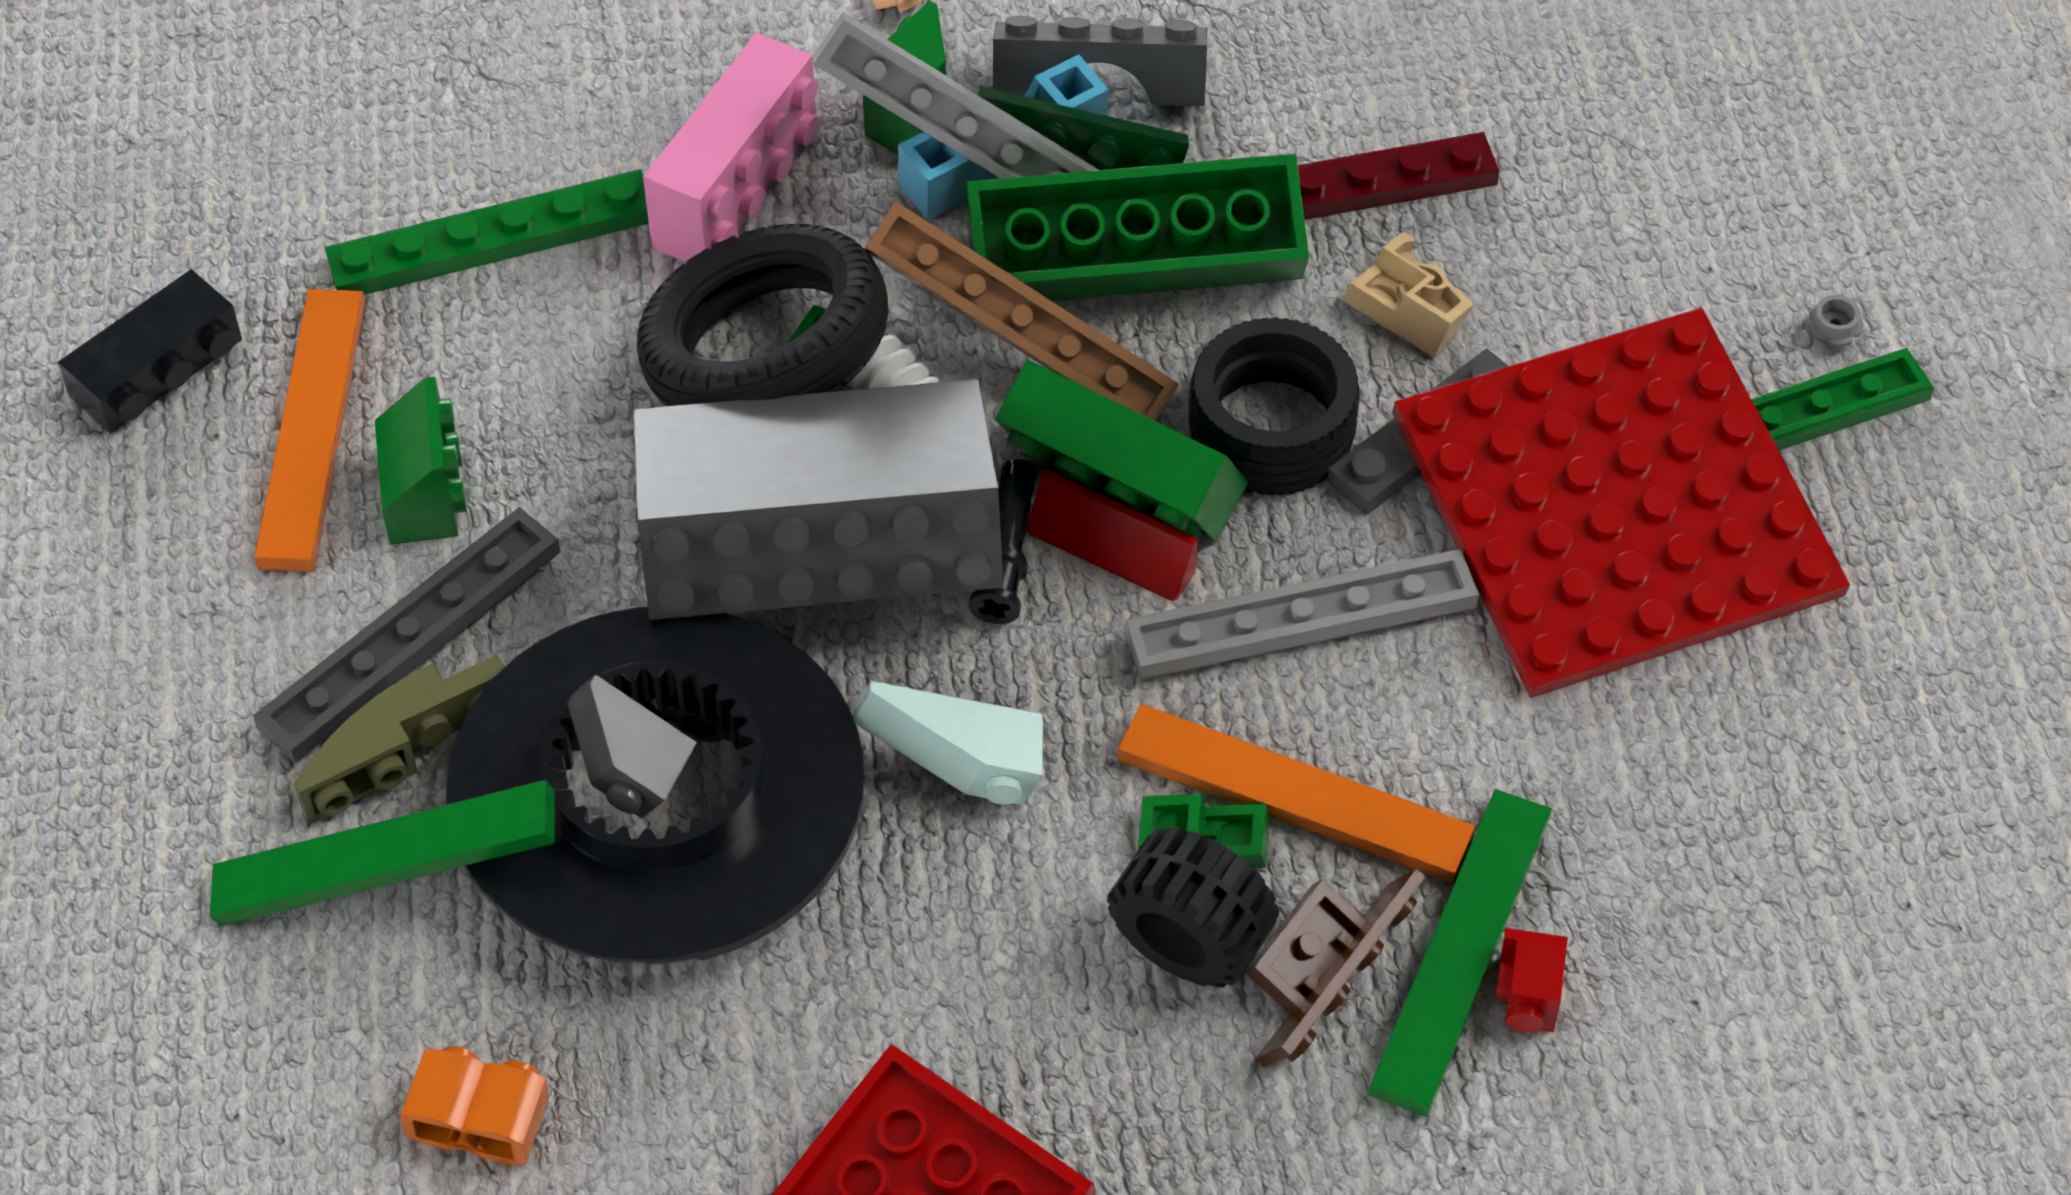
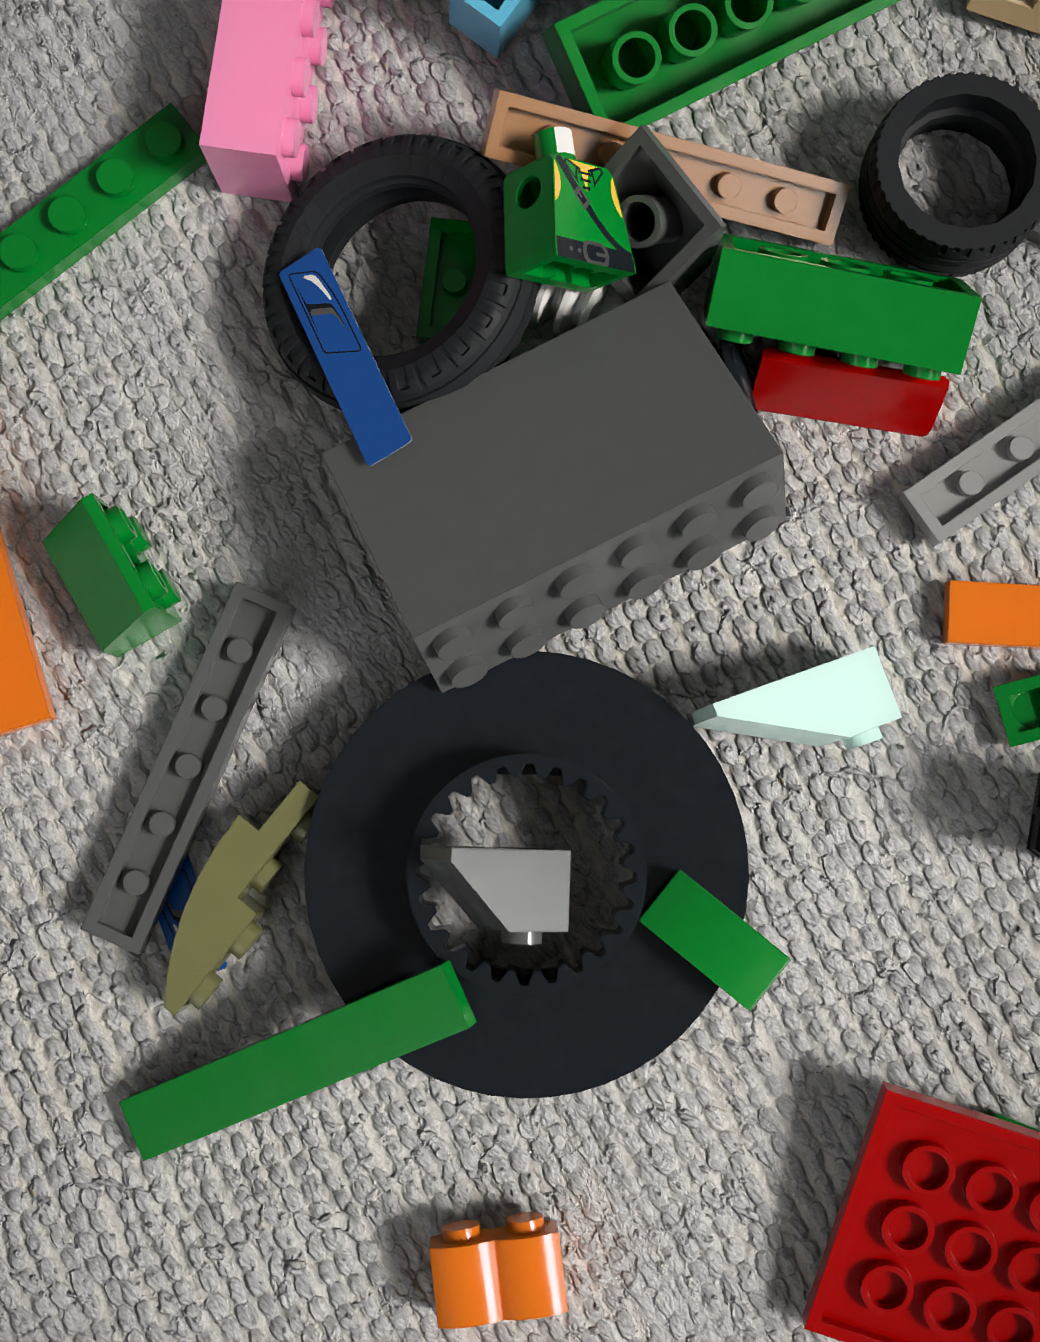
camera: 20 degrees left, 30 degrees up
none -> blue sticker [279,248,412,466]
none -> green torso [503,127,636,293]
none -> dark grey slope [603,125,727,303]
none -> green slope [639,869,791,1012]

